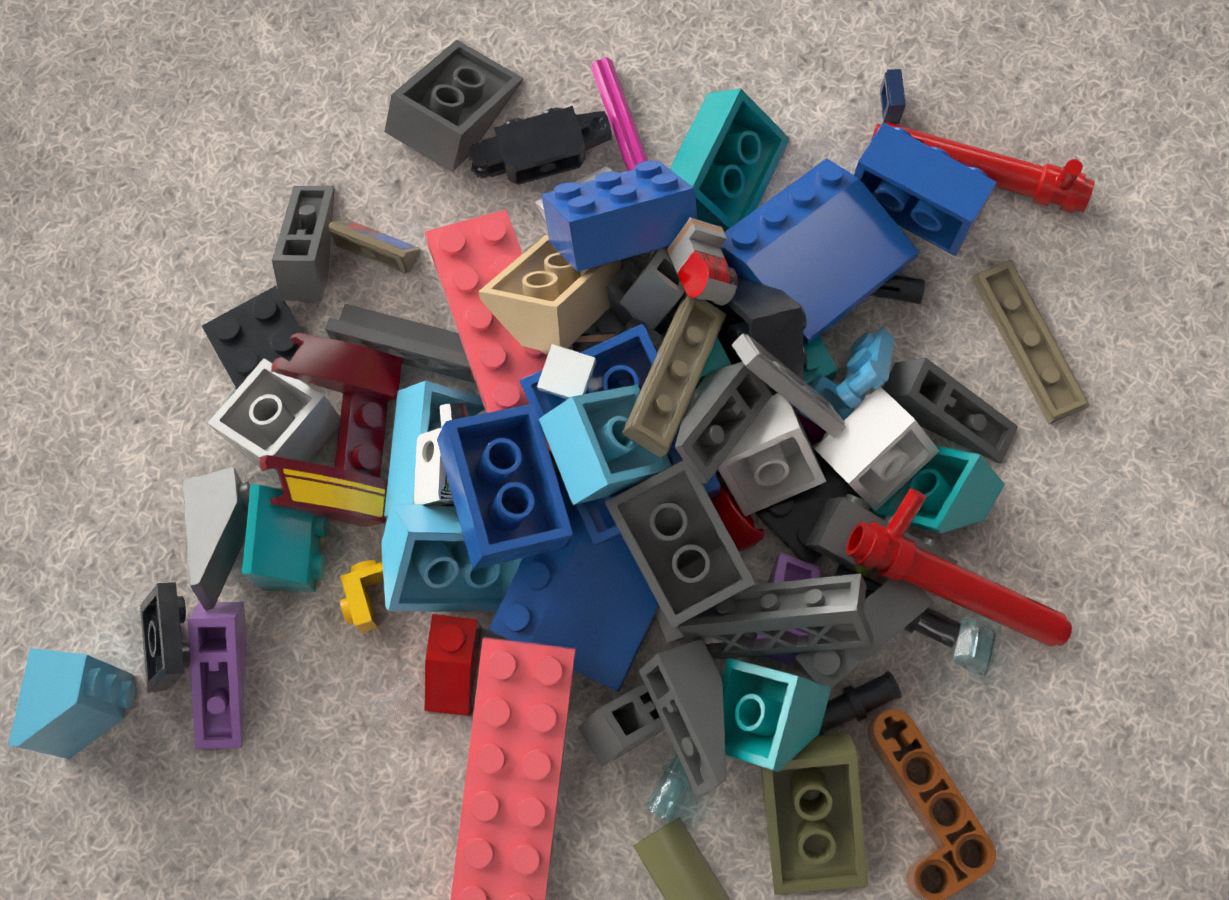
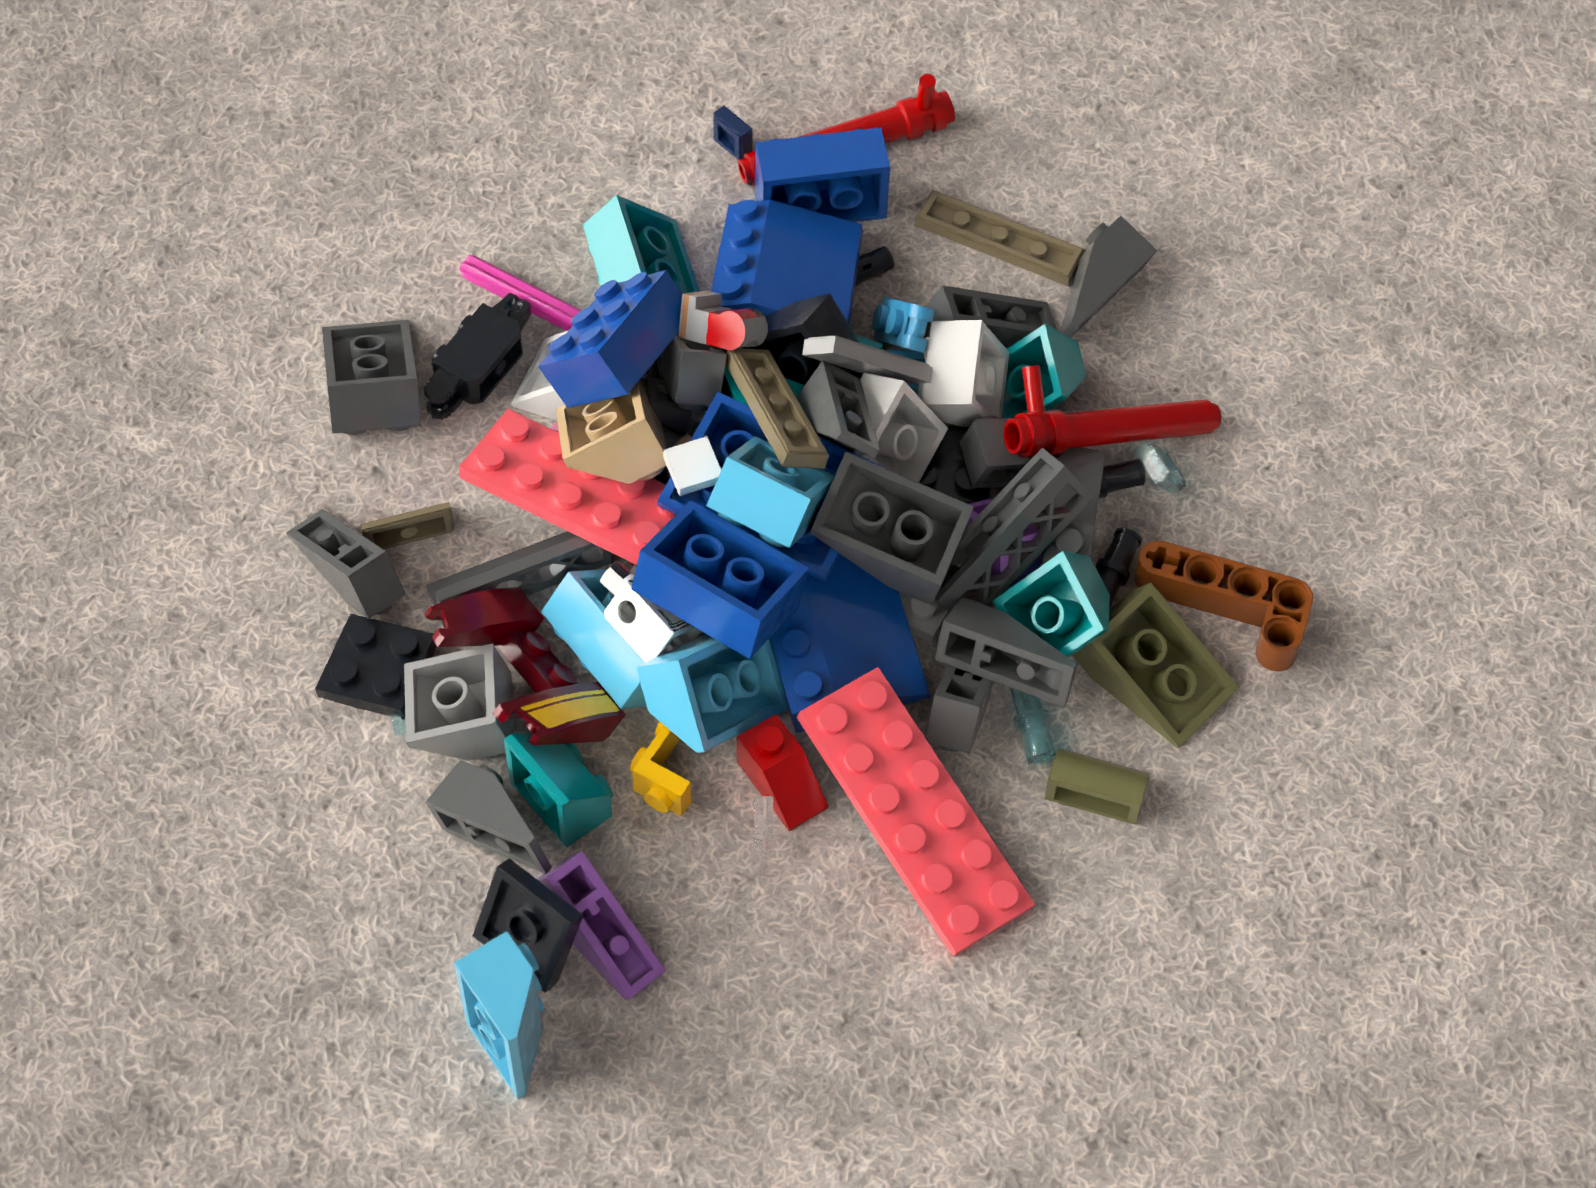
camera: 45 degrees left, 15 degrees down
none -> dark grey slope [1060,216,1157,337]

